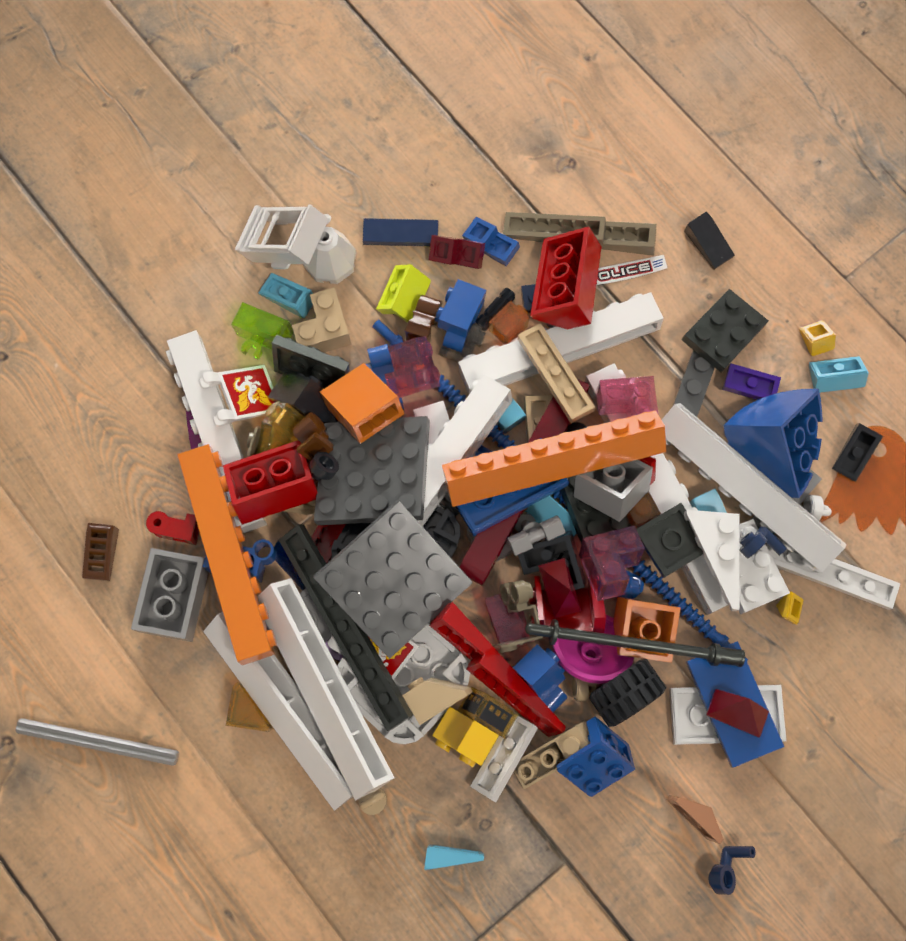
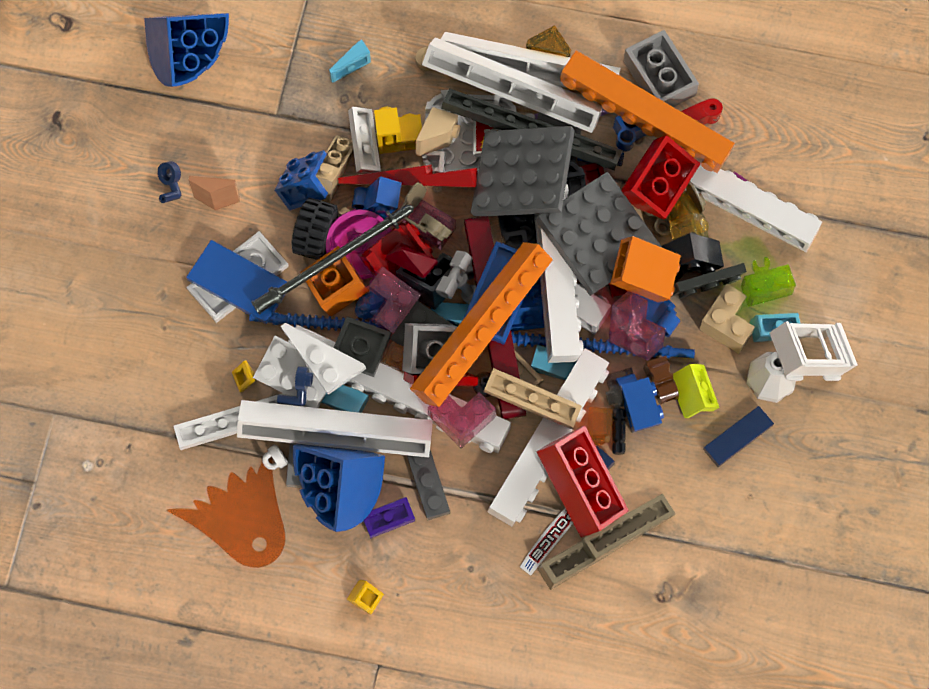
camera: 140 degrees right, 5 degrees down
reddish brown slope [82,523,119,581] -> none
flag [199,365,282,427] -> none
reddish brown leg [293,412,334,461] -> none
black tile [309,452,339,480] -> none
dark red slope [428,235,485,269] -> none
slope [457,687,519,739] -> none
blue slope [462,217,520,266] -> none
pearl dark grey plate [681,289,769,373] -> none
black slope [684,211,735,270] -> none
dark red slope [705,689,769,738] -> none
medium azure slope [809,356,869,393] -> none
black slope [832,423,883,482] -> none

